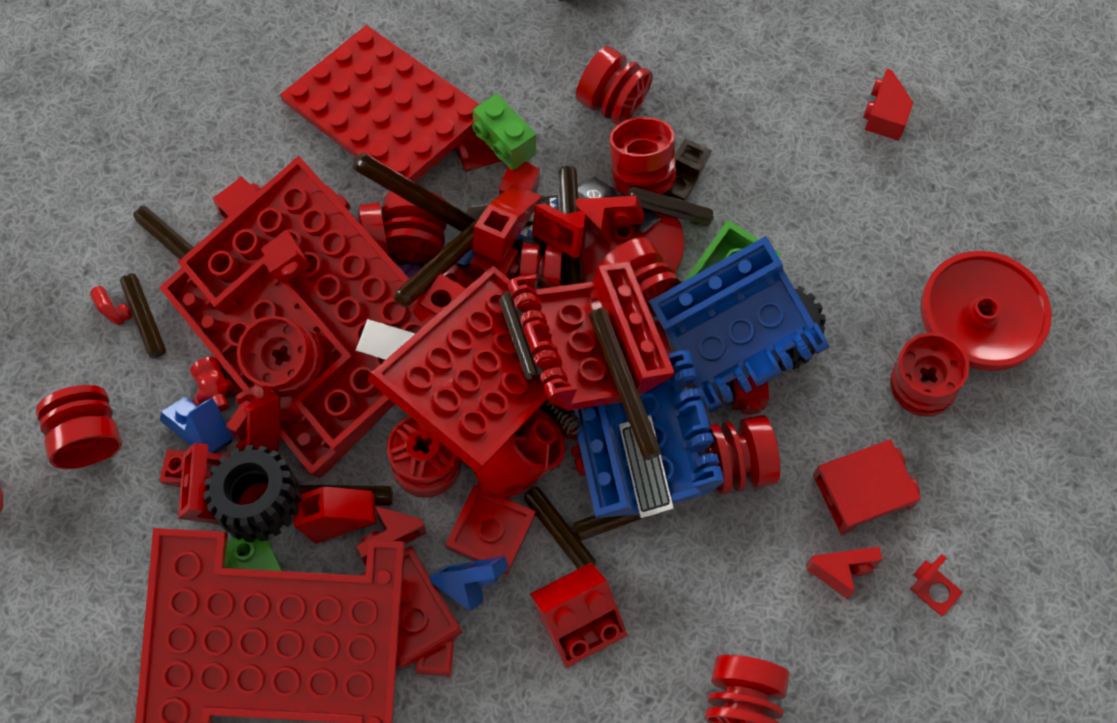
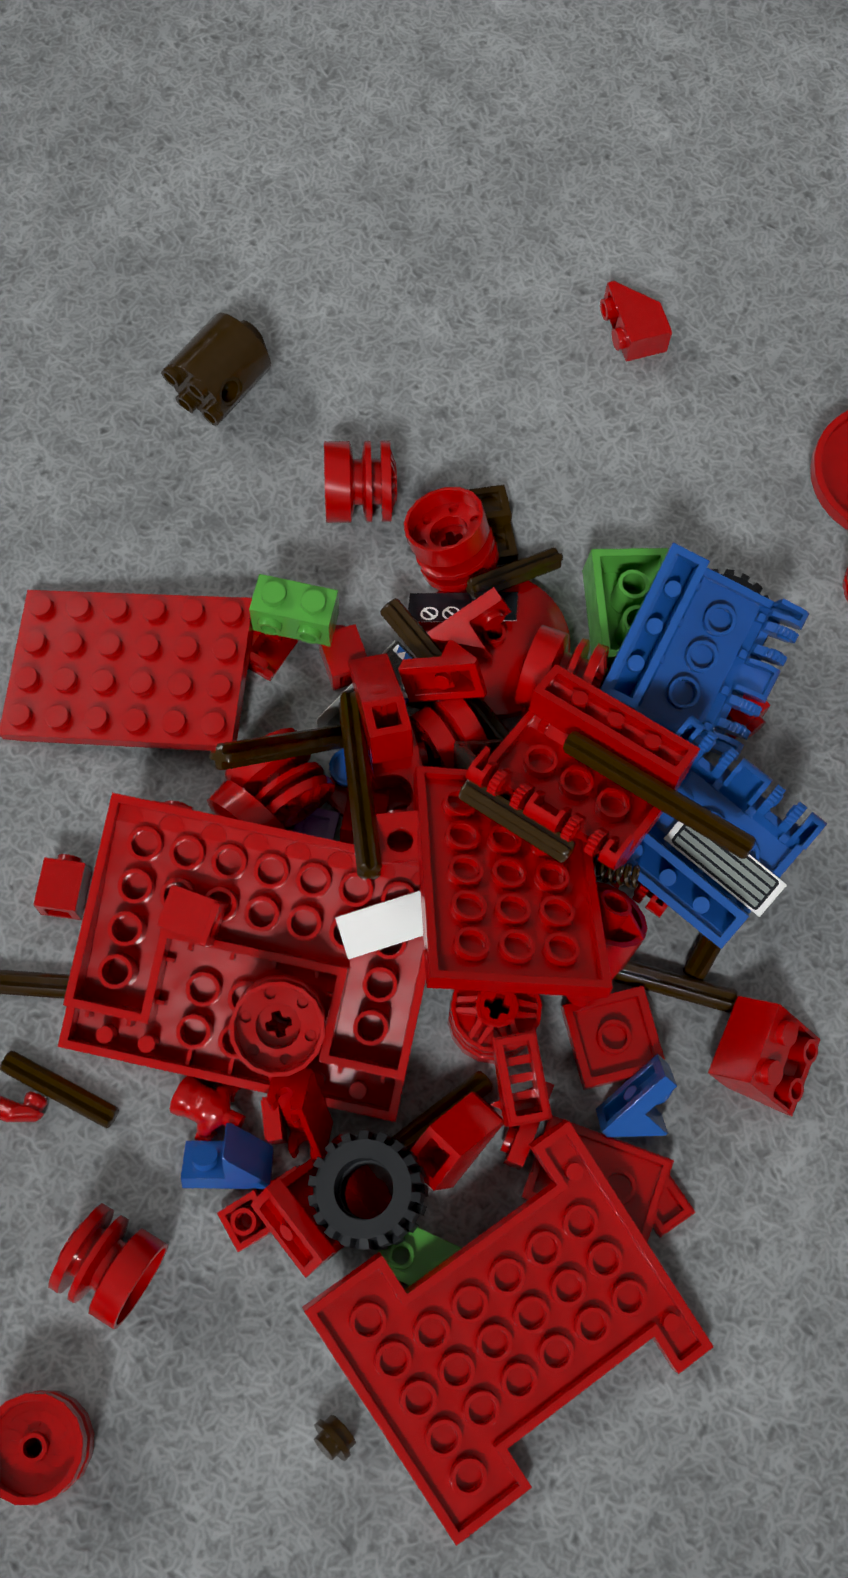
camera: 40 degrees left, 5 degrees up
red wheel [705,415,781,494] -> none
none -> dark brown plate [314,1415,356,1461]
none -> red slope [491,1030,552,1127]

